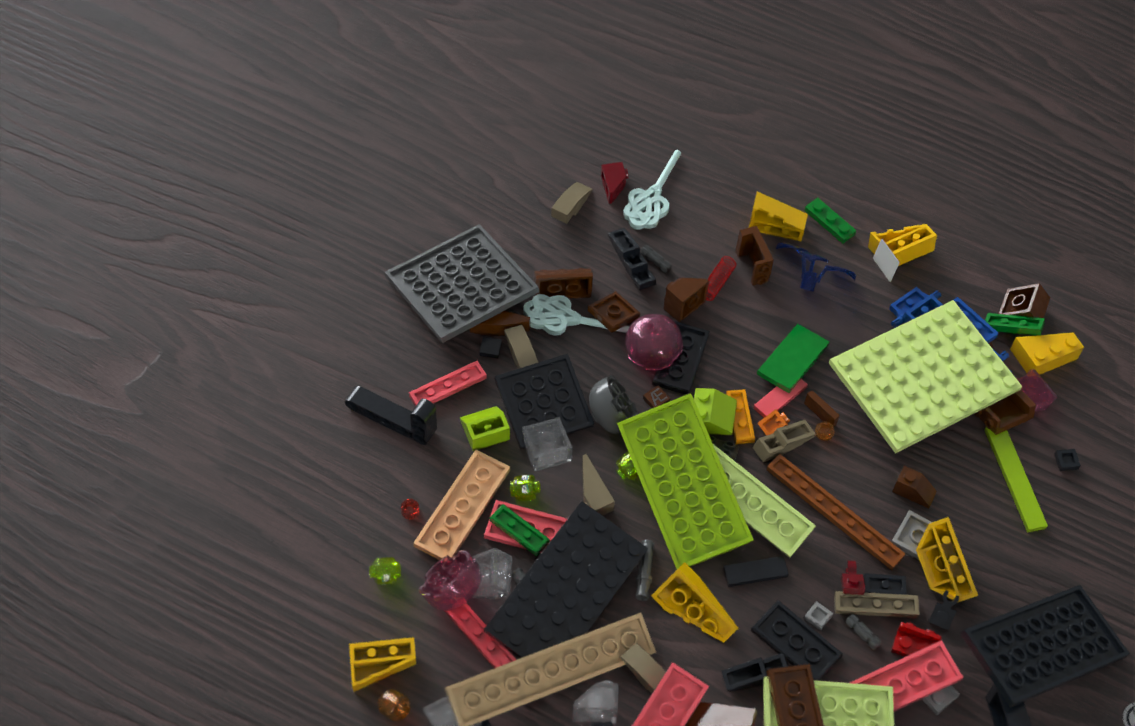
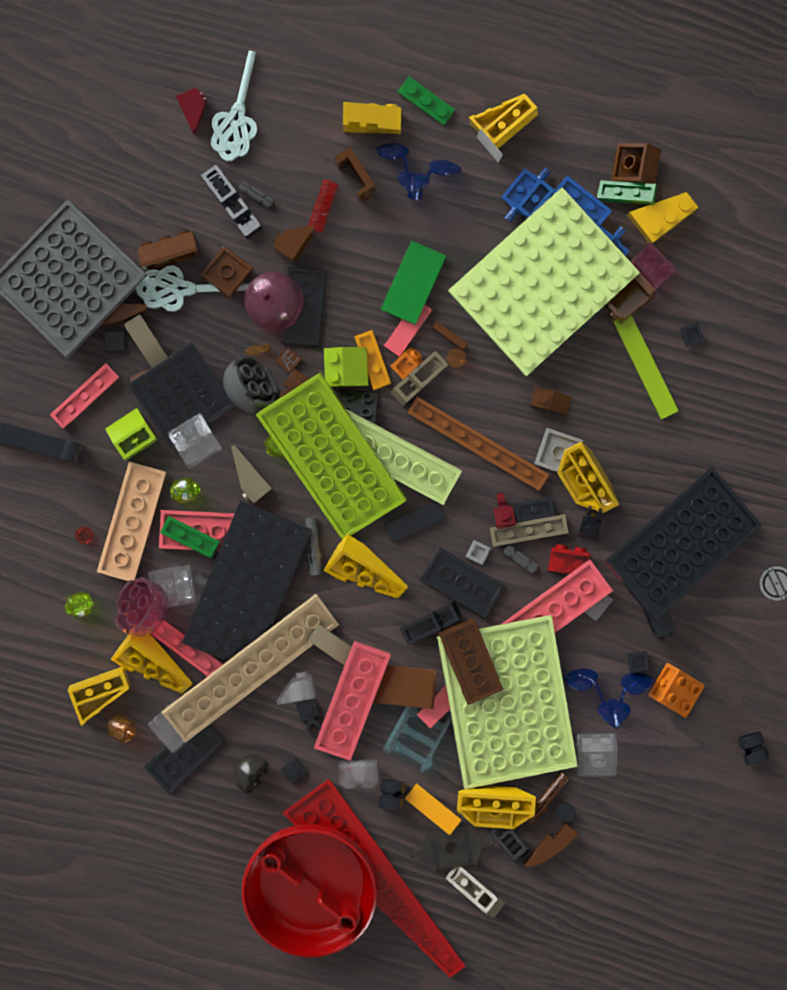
camera: 10 degrees left, 30 degrees up
dark tan slope [551,182,593,224] -> none
none -> yellow wedge [111,626,192,694]
none -> clear orange piece [244,343,271,356]

